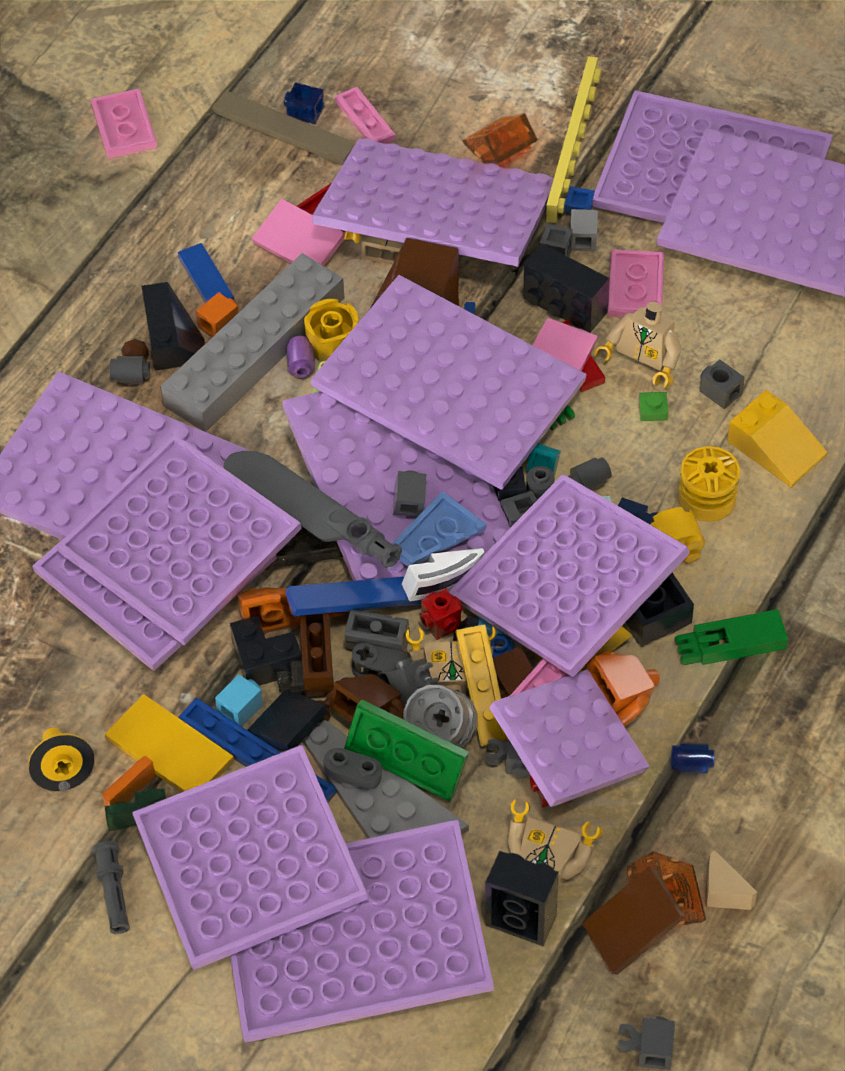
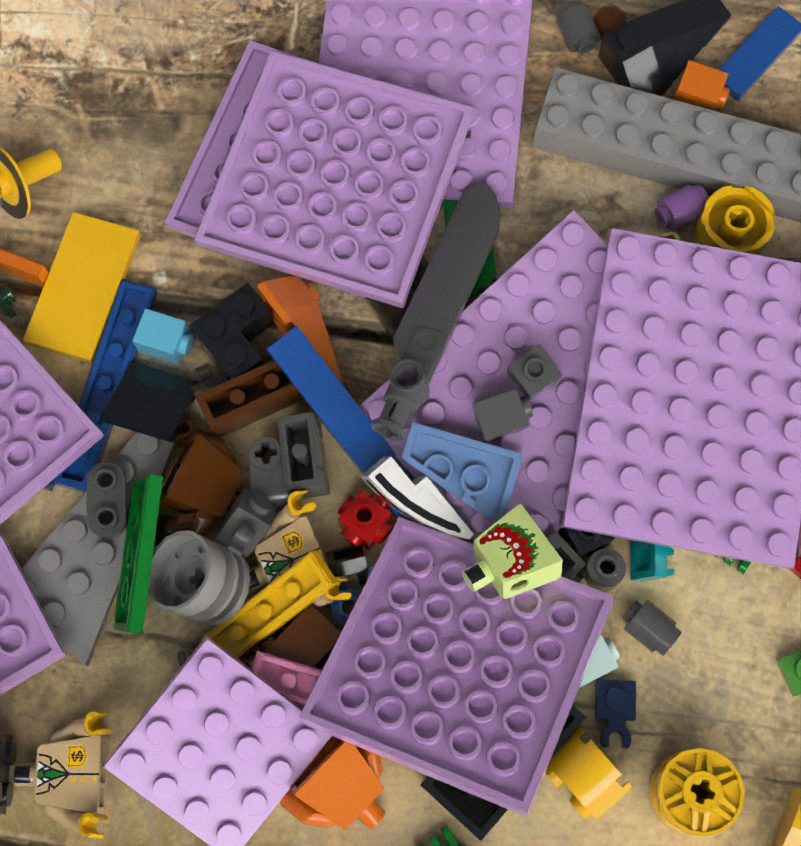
camera: 70 degrees right, 20 degrees up
none -> yellowish green torso [462,504,563,599]
none -> dark grey brick [506,344,562,401]

